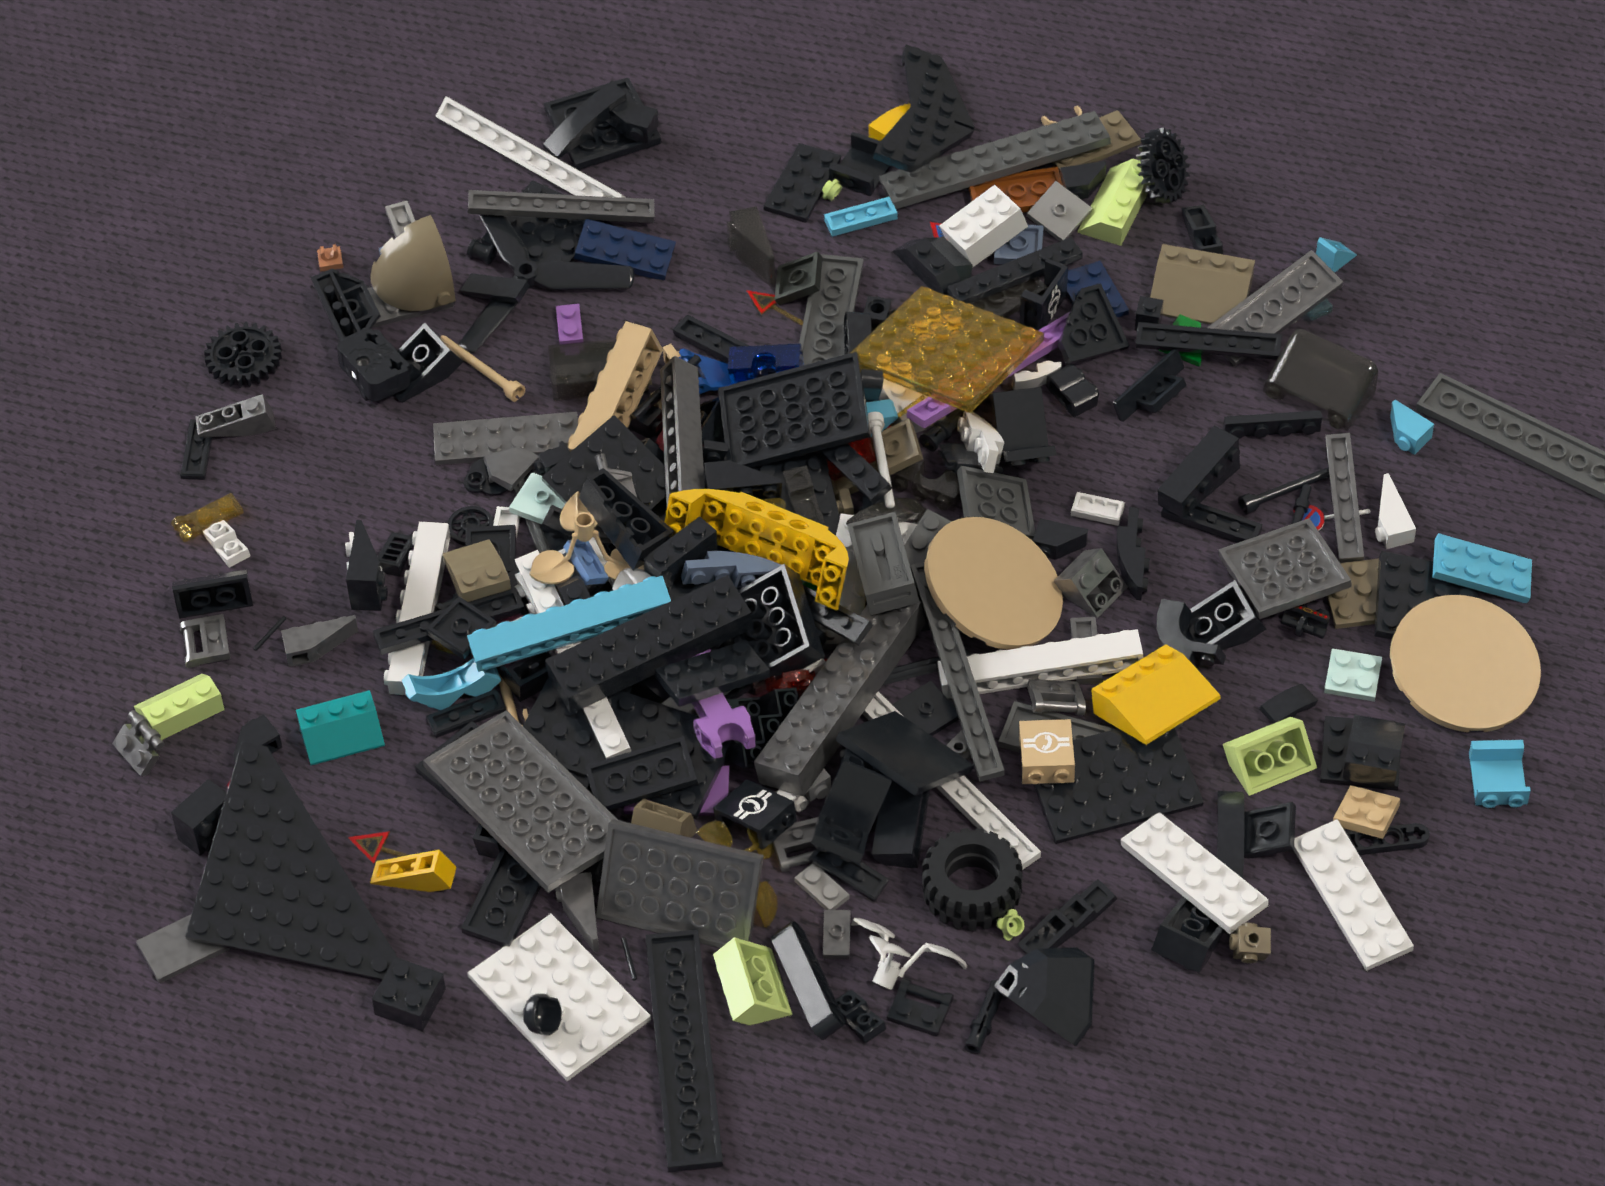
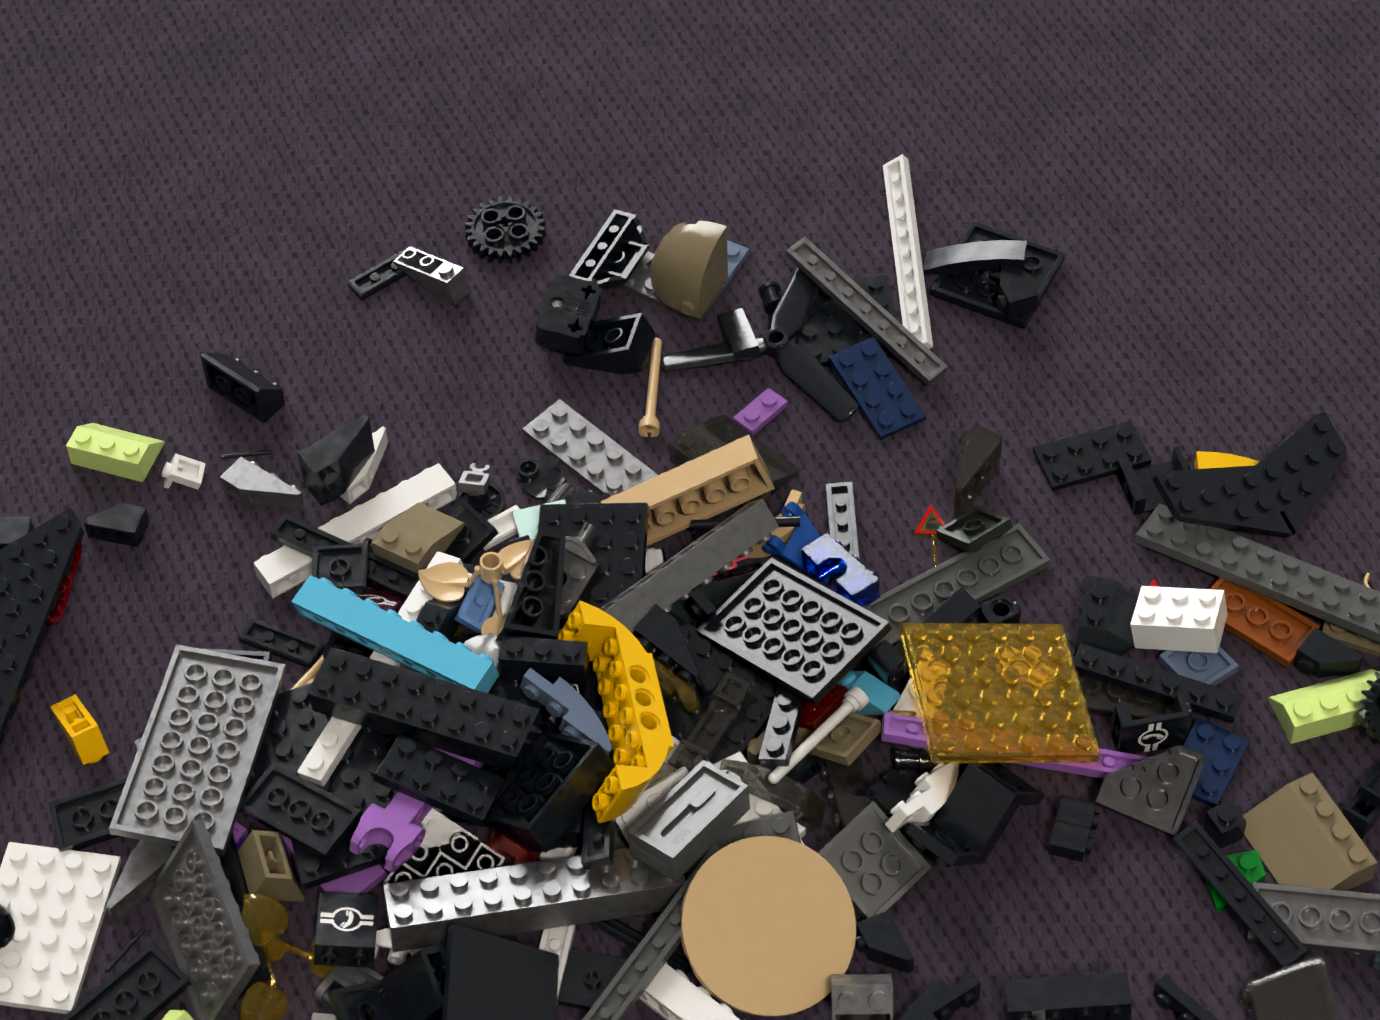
camera: 50 degrees right, 0 degrees up
flat silver plate [112,710,165,776] -> none
clear yellow plate [171,493,244,542] -> none
flat silver plate [180,614,230,668] -> none
white slope [203,520,250,568] -> none
teal slope [296,690,385,765] -> none
nougat tile [317,244,343,272] -> none
piece [348,831,409,864] -> none
black slope [378,532,413,577] -> none
light grey plate [385,201,415,238] -> none
medium azure arch [402,658,502,710] -> none
flat silver slope [484,447,538,491] -> none
yellowish green plate [822,179,842,201] -> none
medium azure plate [824,197,897,237] -> none
white slope [1012,361,1061,390] -> none
light grey plate [1027,181,1092,241] -> none
white plate [1071,492,1125,526] -> none
black bracket [1113,349,1187,422] -> none
none -> white bracket [162,453,206,489]
none -> flat silver plate [458,463,490,496]

